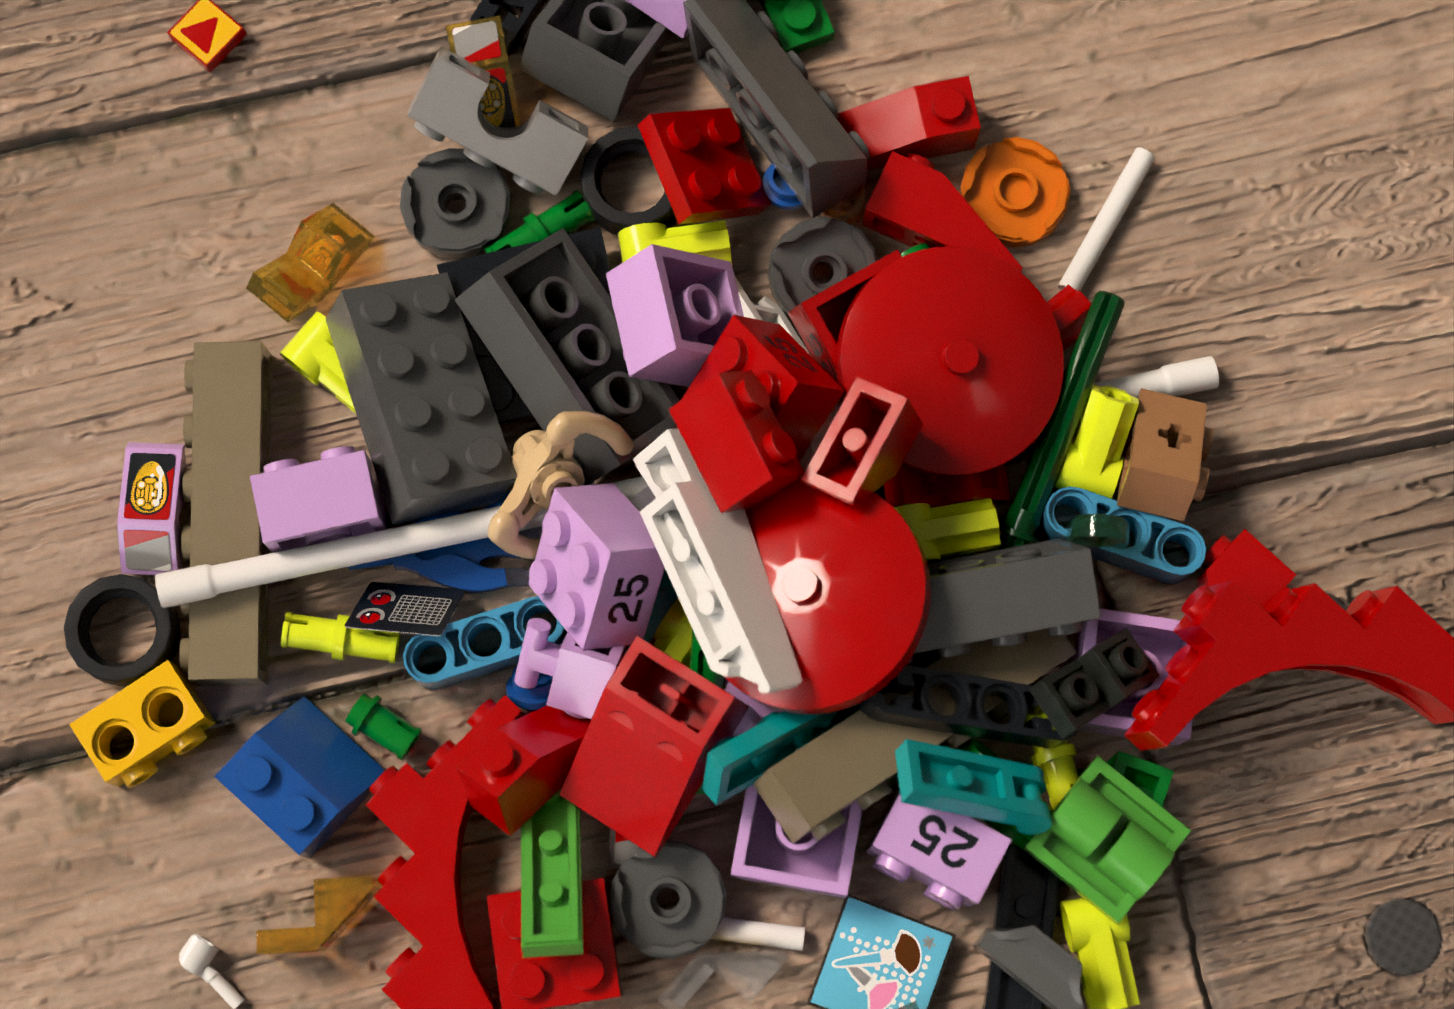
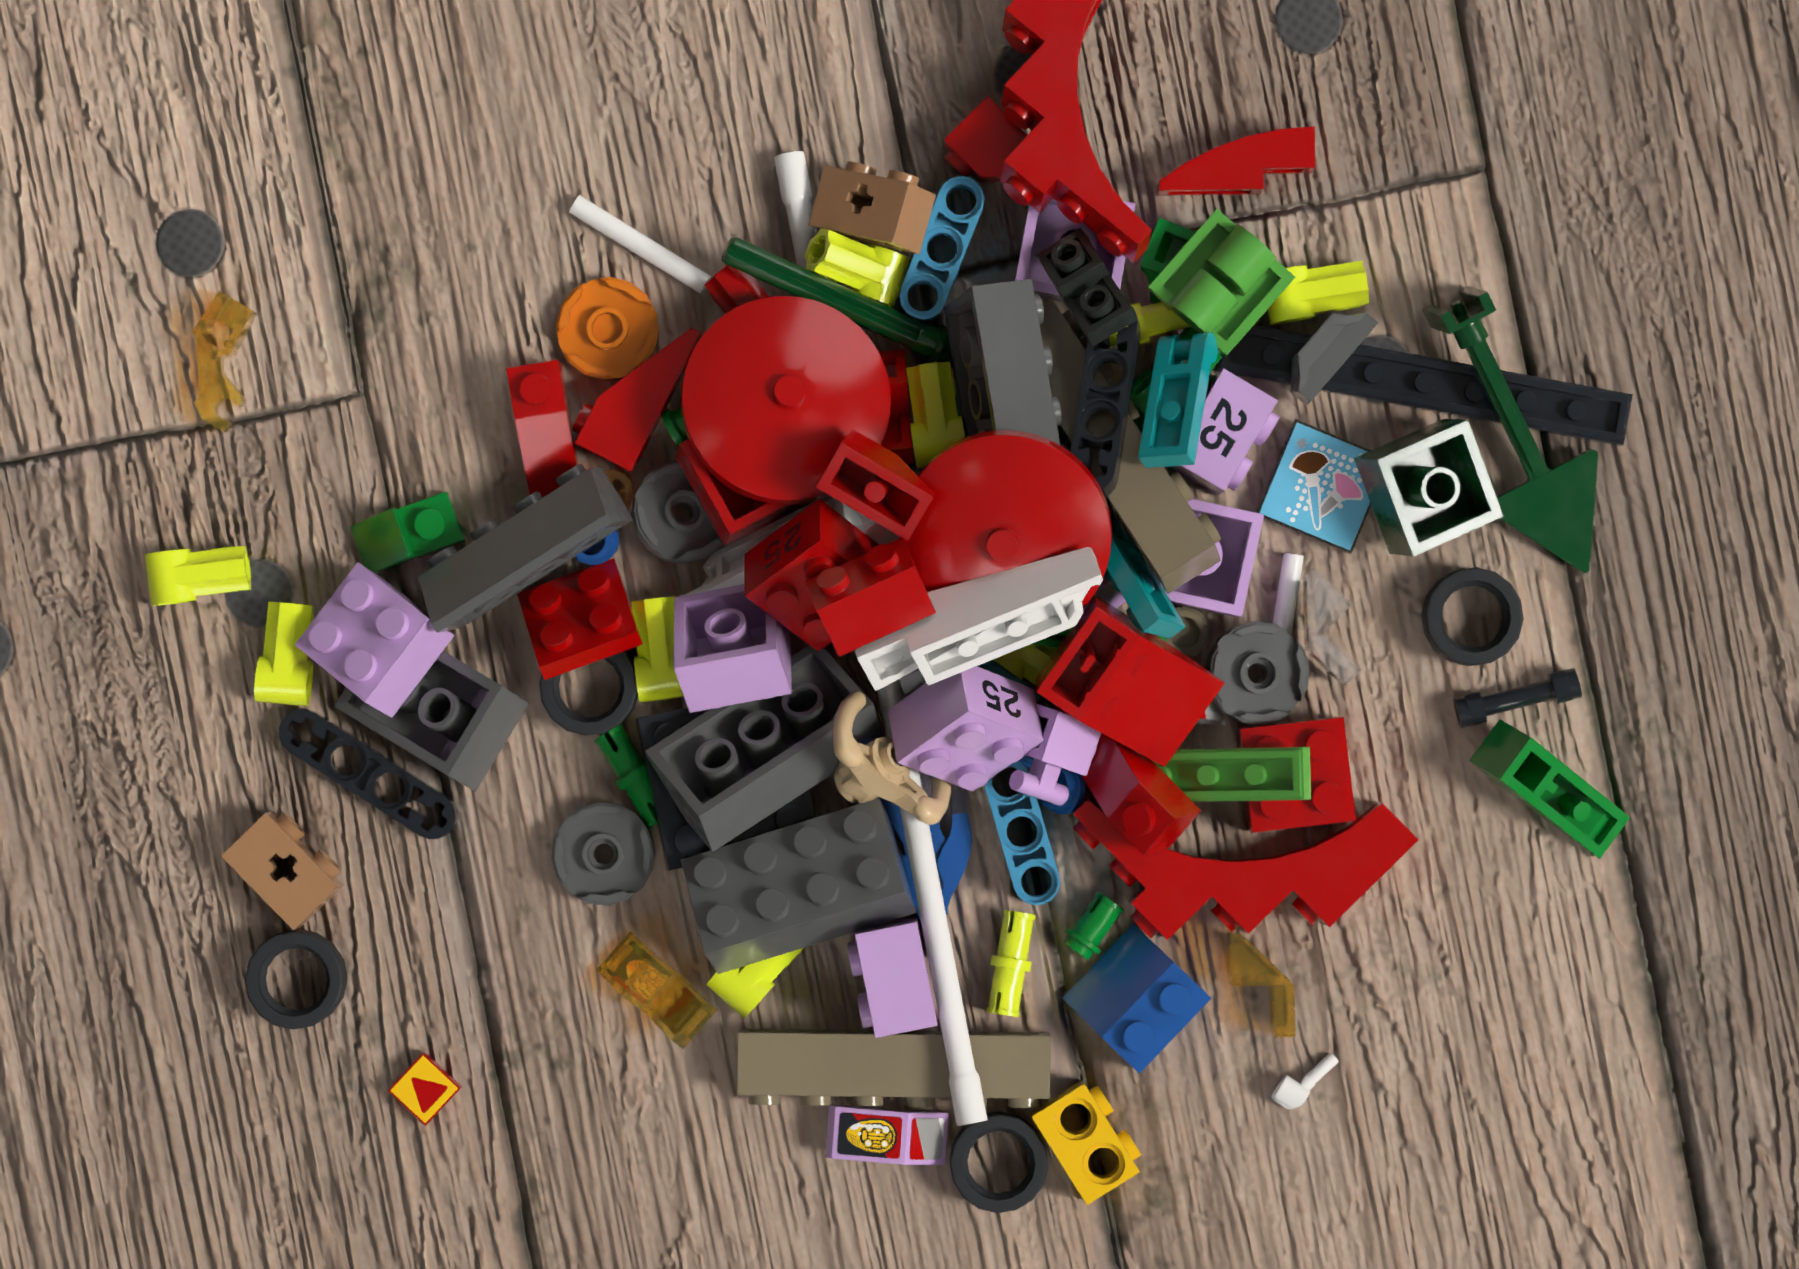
camera: 85 degrees left, 10 degrees up
black sticker [345,582,465,636] -> none
light grey arch [407,46,588,196] -> none
slope [446,16,521,128] -> none
clear green tile [1067,514,1130,550] -> none
none -> red slope [1157,126,1315,196]
none -> dark tan tile [1167,607,1210,658]

